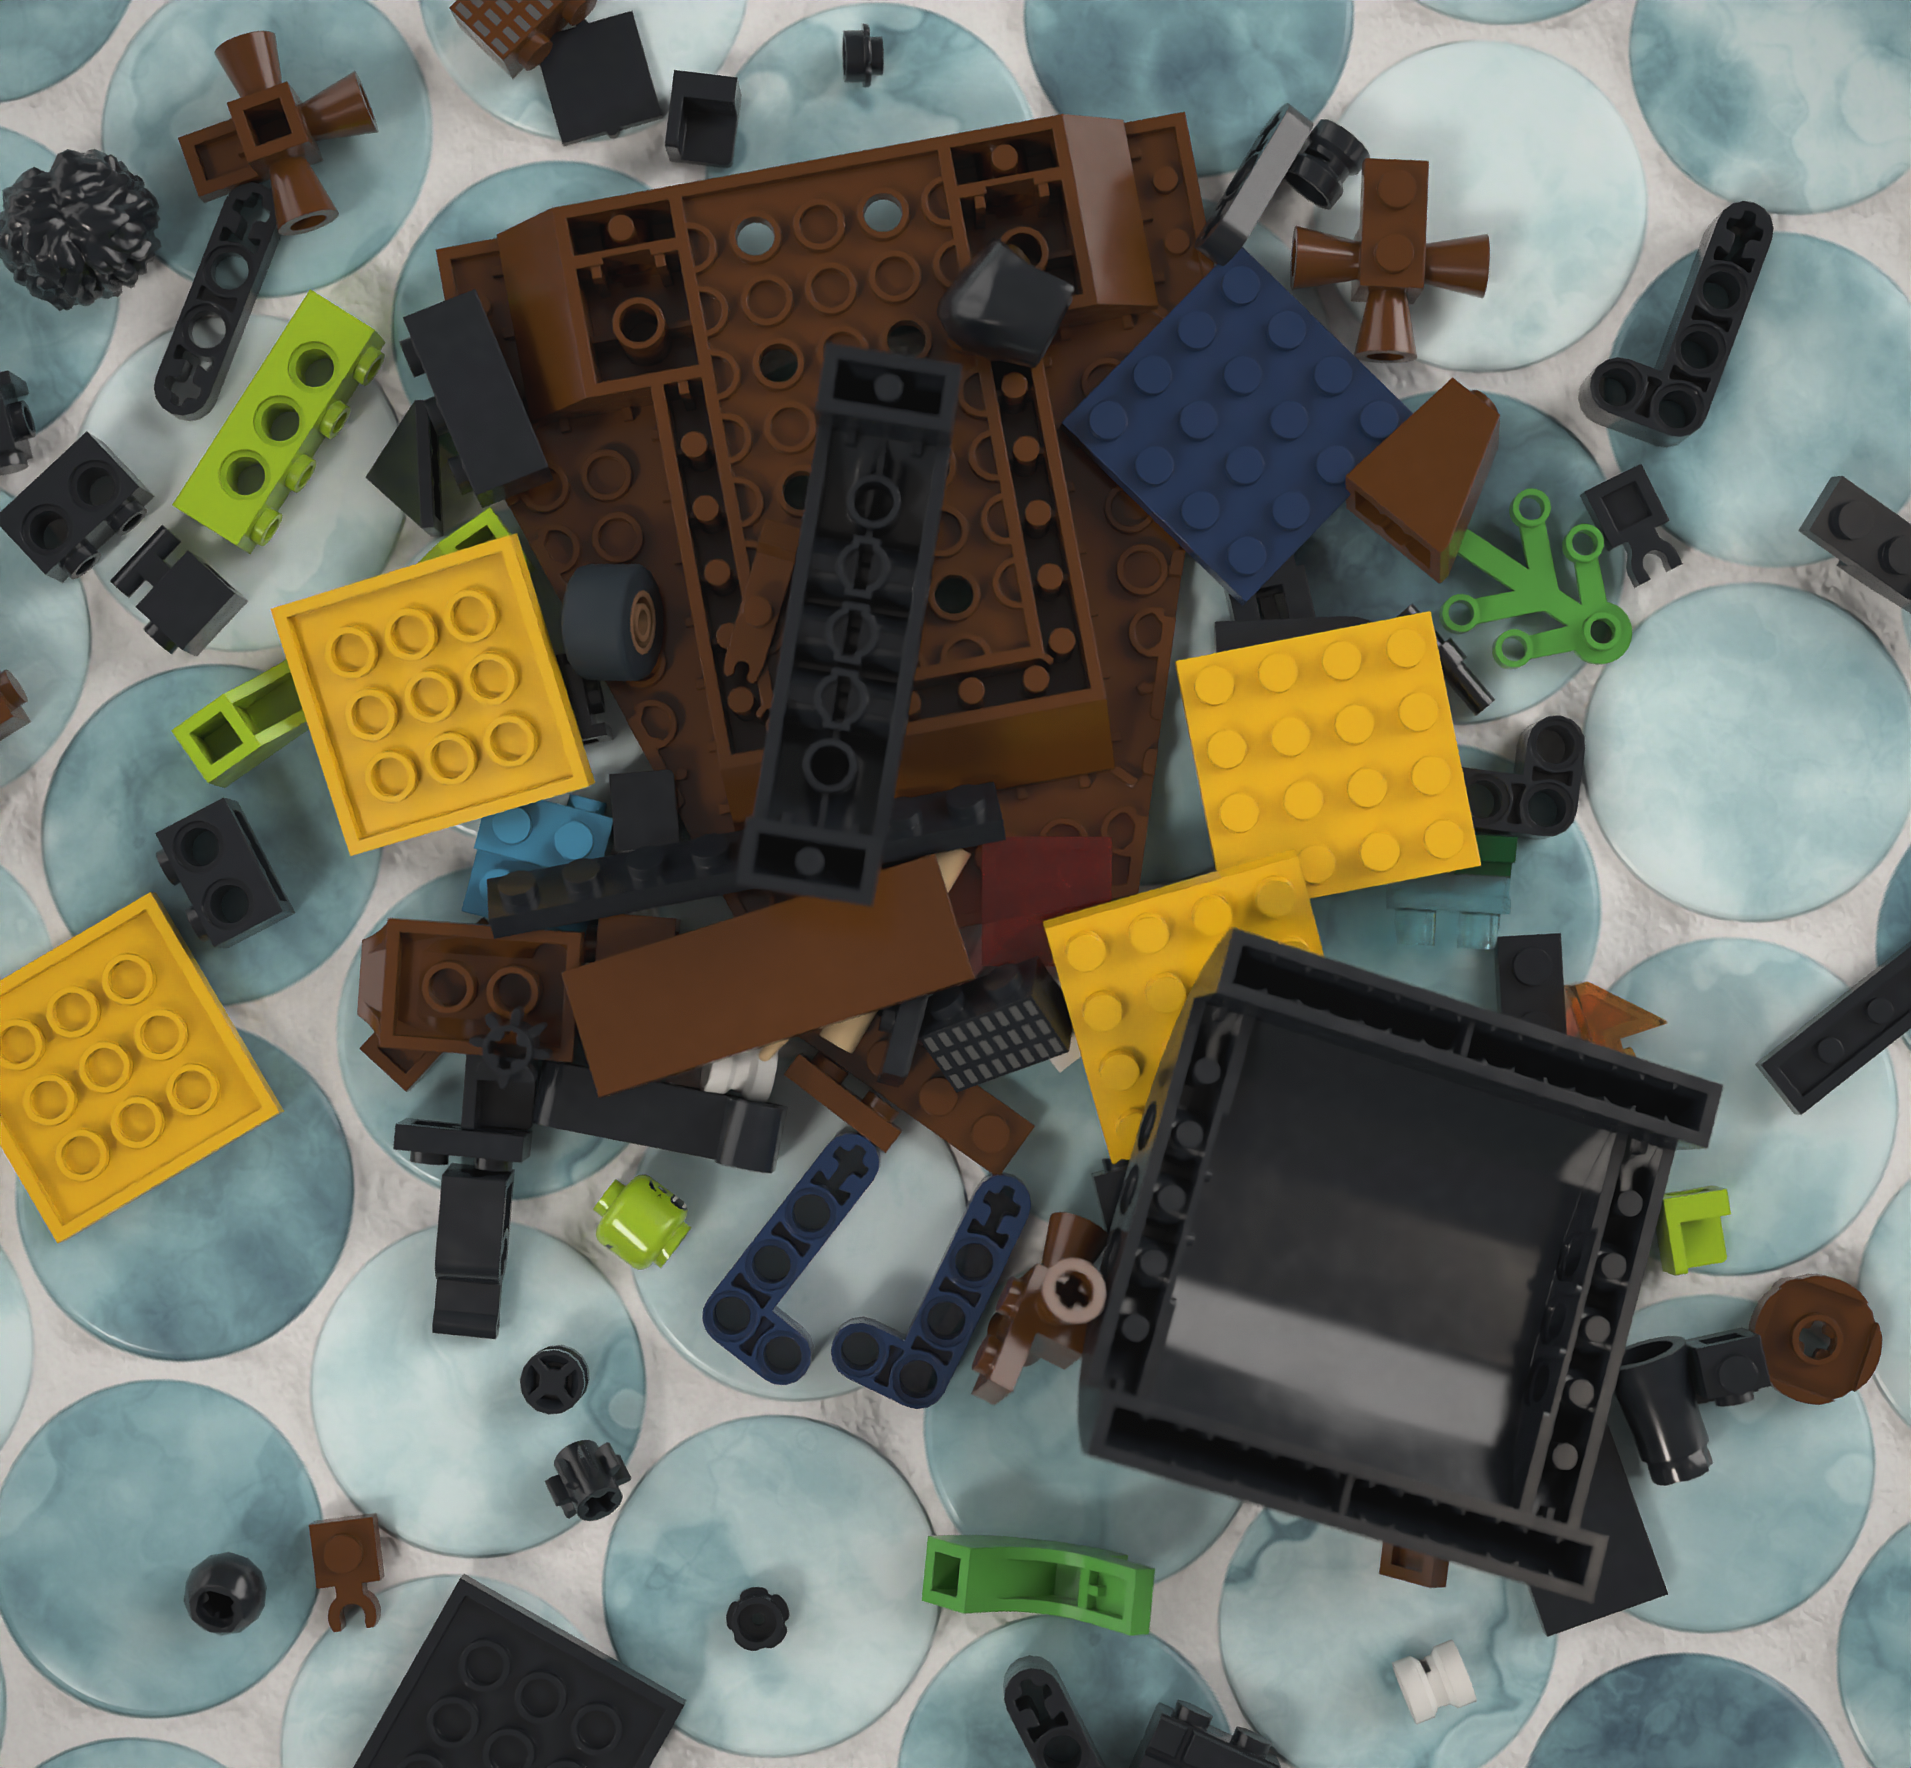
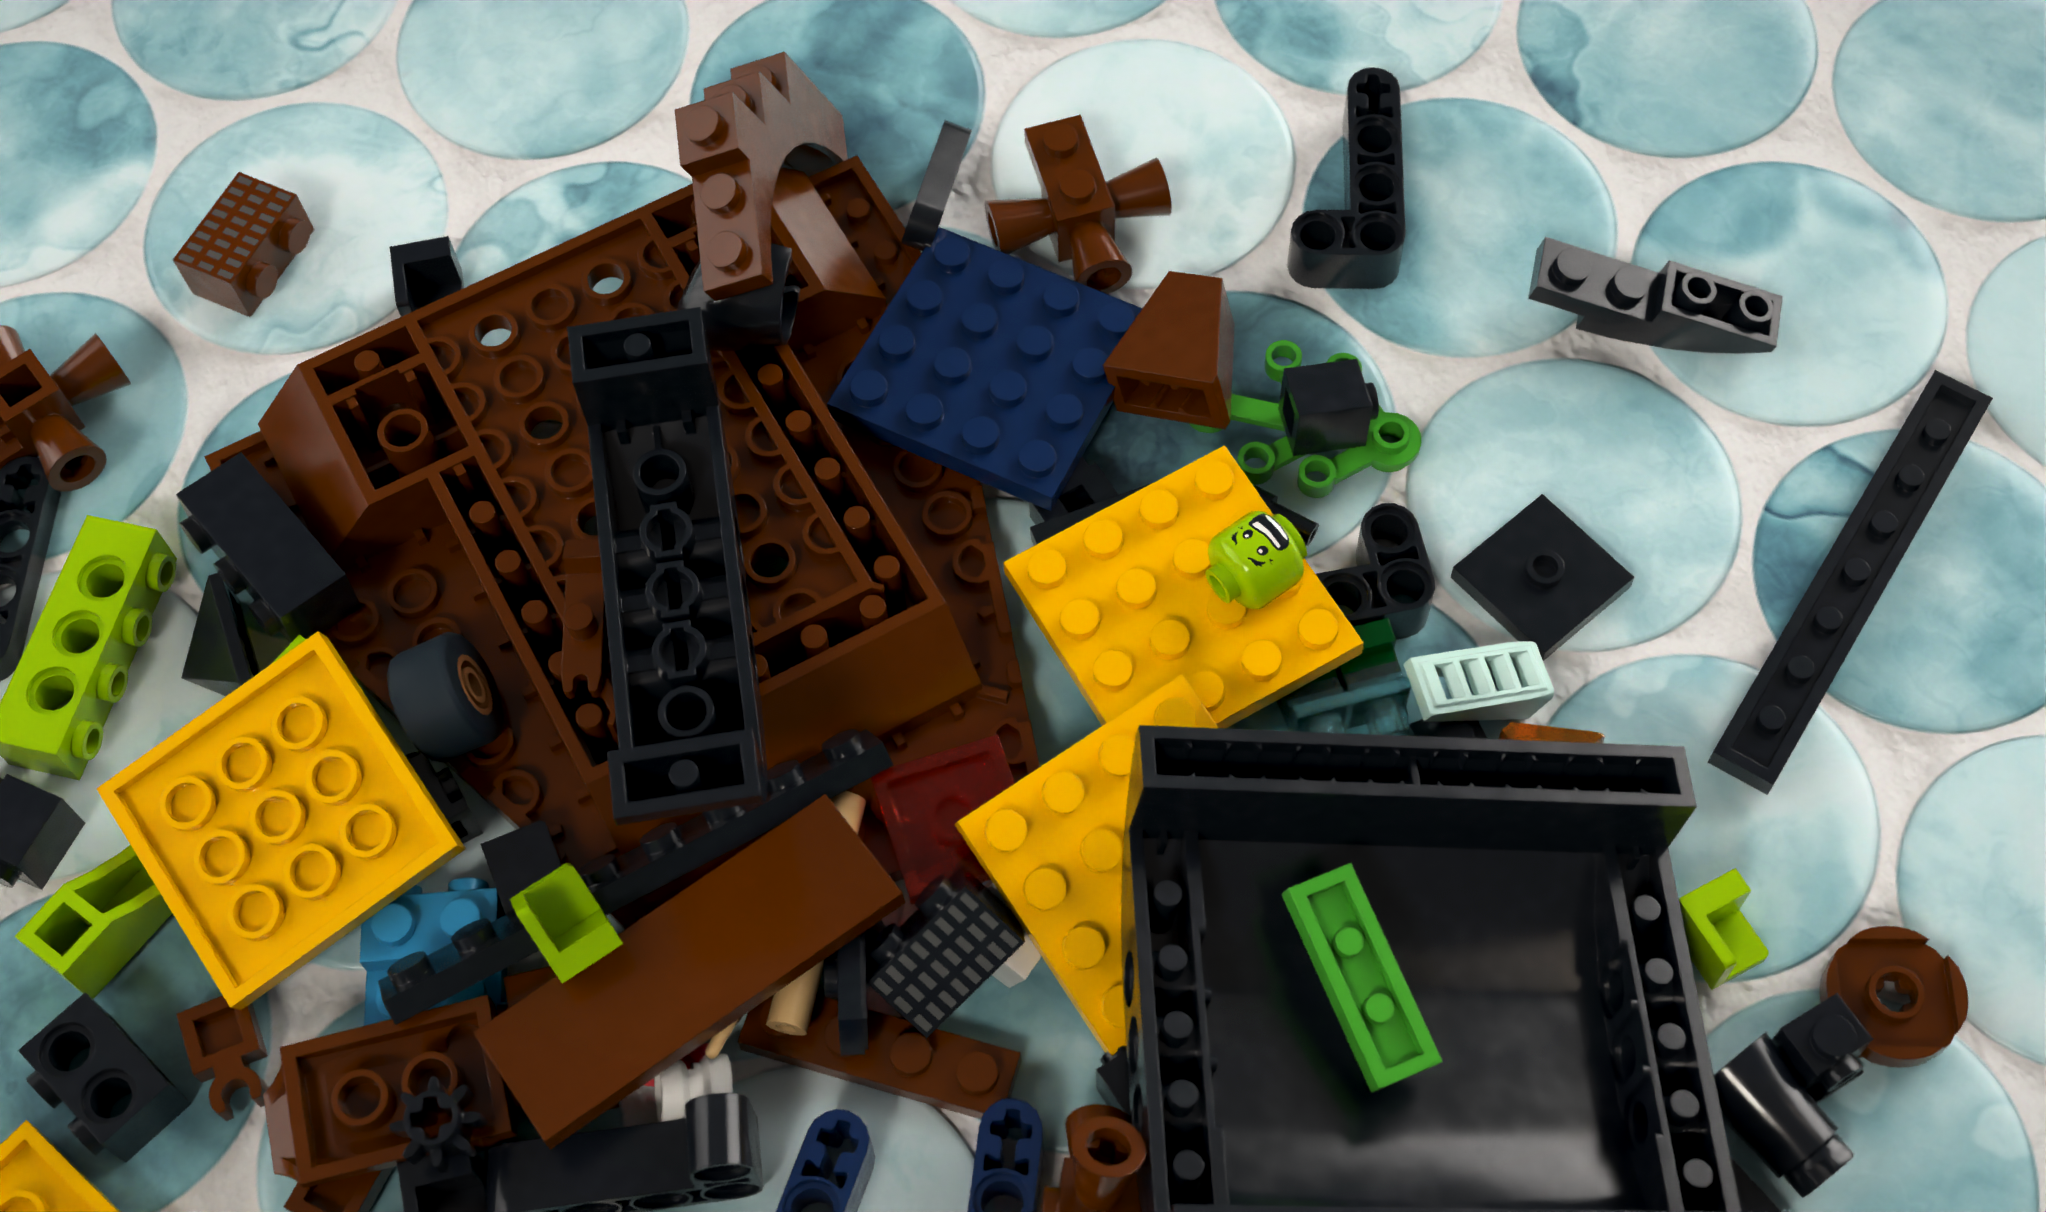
camera: 15 degrees left, 25 degrees down
black piece [540,11,663,147] -> none
reddish brown plate [784,1051,902,1153] -> none
black plate [842,24,884,88] -> none
black wheel [1284,119,1370,210] -> none
black plate [1580,464,1683,588] -> none
none -> reddish brown plate [176,995,268,1121]
none -> lime panel [510,863,623,984]
none -> reddish brown arch [675,52,848,301]
none -> lime head [1205,511,1307,609]
none -> black brick [1278,359,1379,456]
none -> bright green plate [1281,863,1443,1093]
none -> light aqua slope [1403,641,1554,722]
none -> black plate [1450,494,1634,661]

